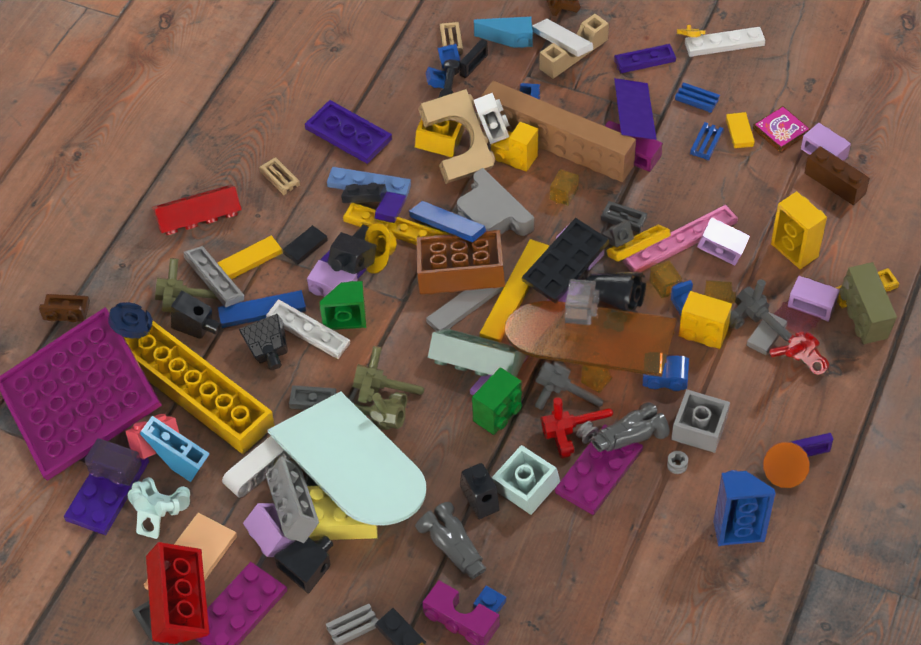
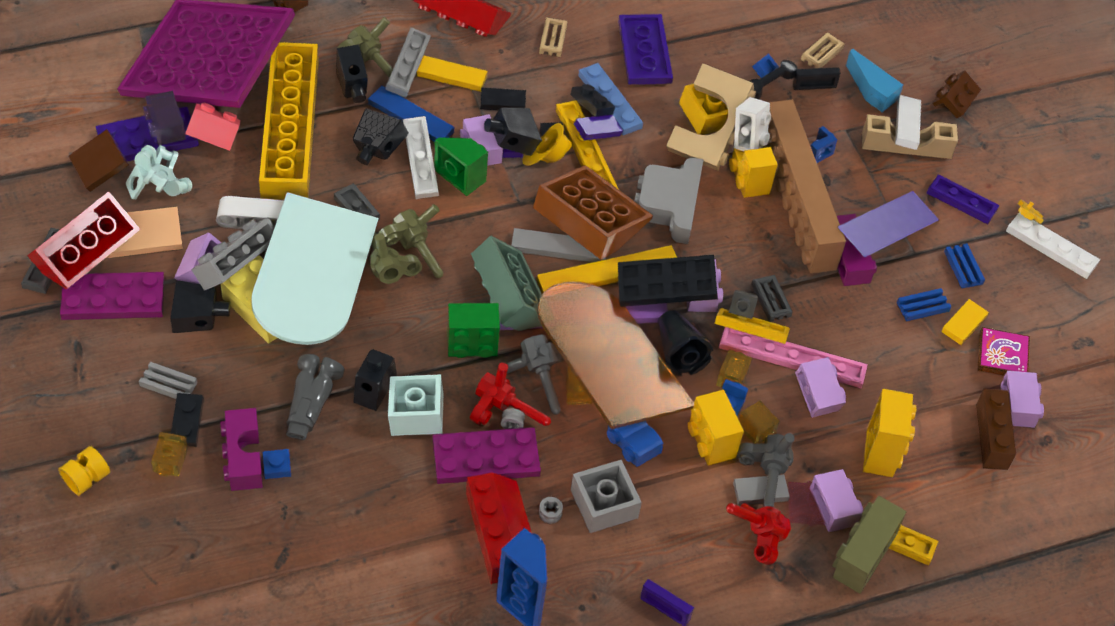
camera: 40 degrees right, 0 degrees up
dark blue tile [108,302,153,339] -> none
dark azure slope [140,416,210,482] -> none
tile [409,201,486,242] -> none
blue plate [438,44,460,68] -> none
clear yellow brick [550,169,579,206] -> none
clear brick [565,279,600,325] -> none
dark grey piece [591,402,670,452] -> none
orange tile [763,442,810,488] -> none
none -> reddish brown tile [69,129,129,192]
none -> red slope [466,472,532,584]

